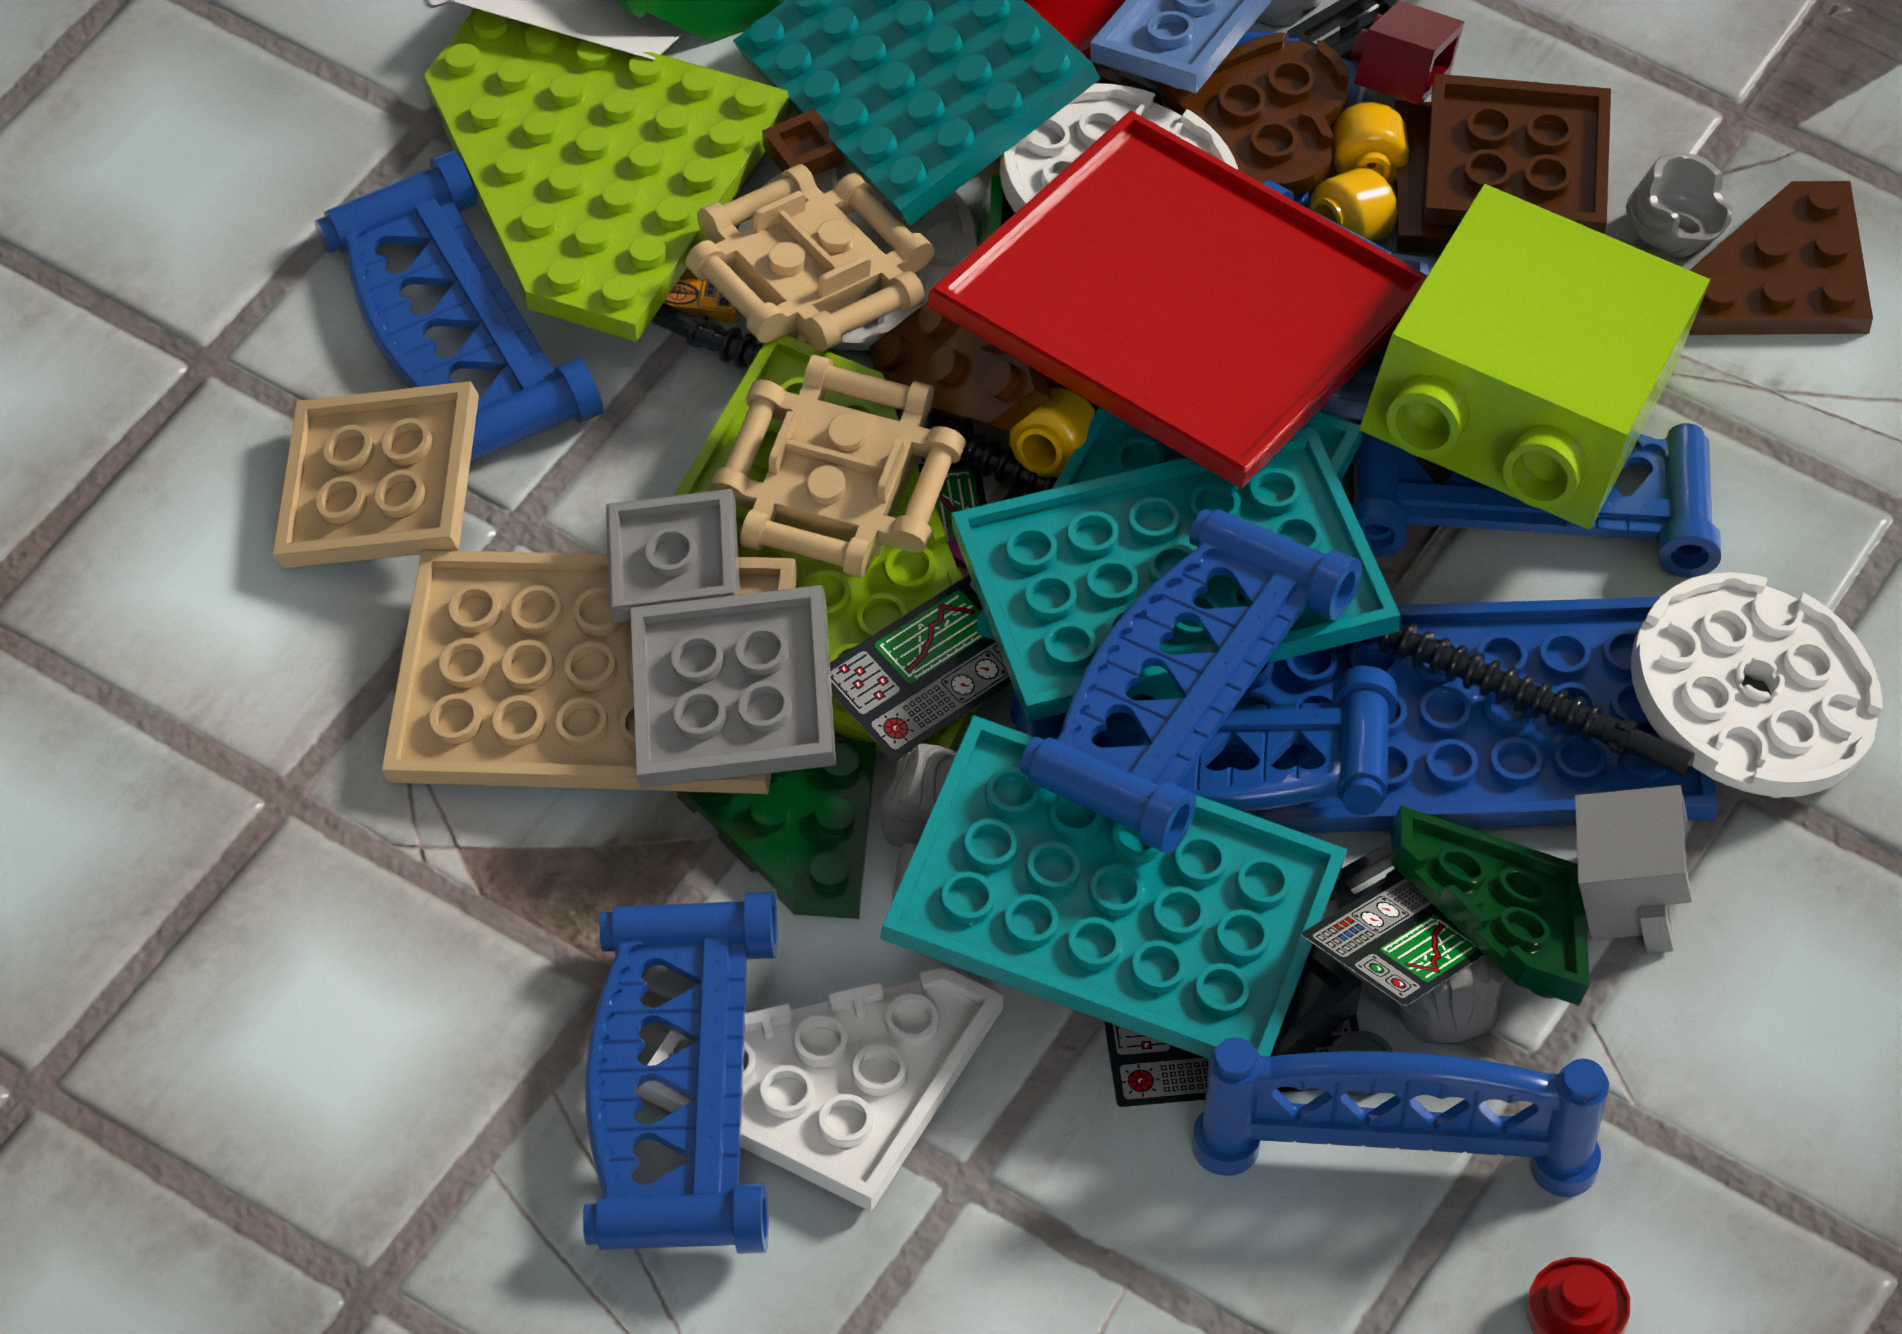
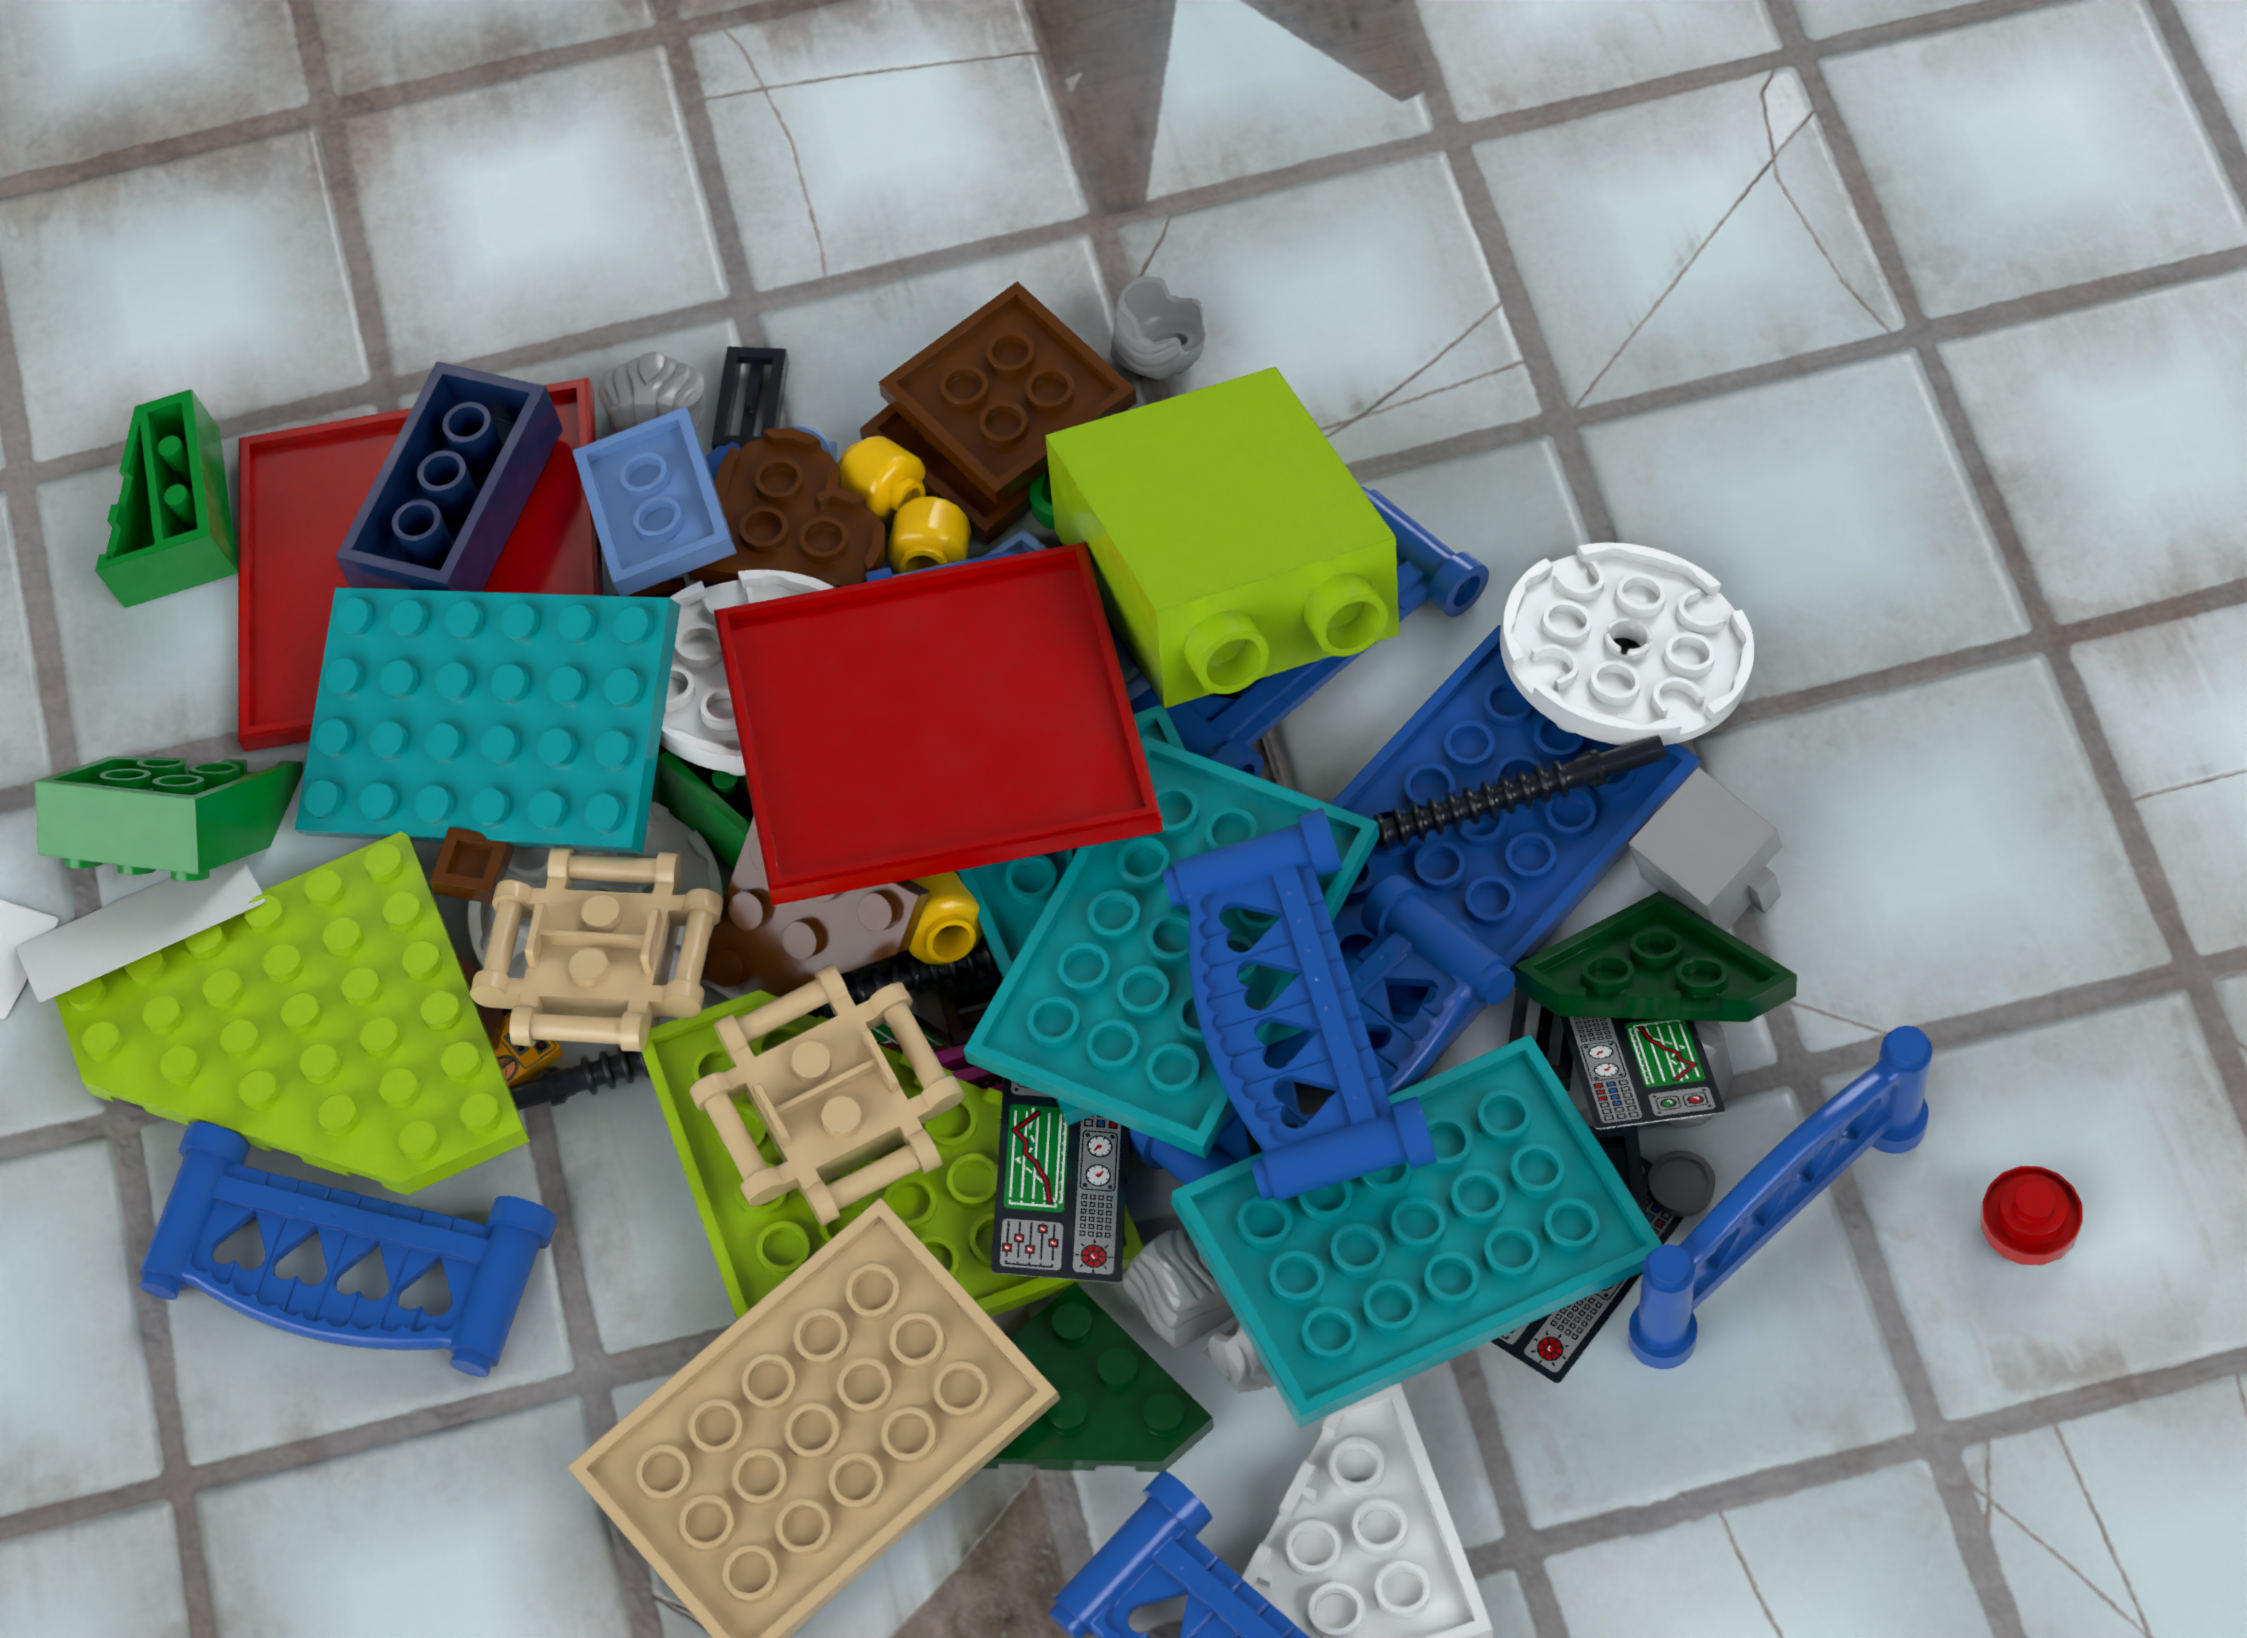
camera: 40 degrees left, 5 degrees up
tan plate [273,381,479,569] -> none
light grey plate [606,489,740,624] -> none
light grey plate [630,585,836,788] -> none
dark red brick [1351,0,1465,105] -> none
reddish brown plate [1689,181,1873,335] -> none

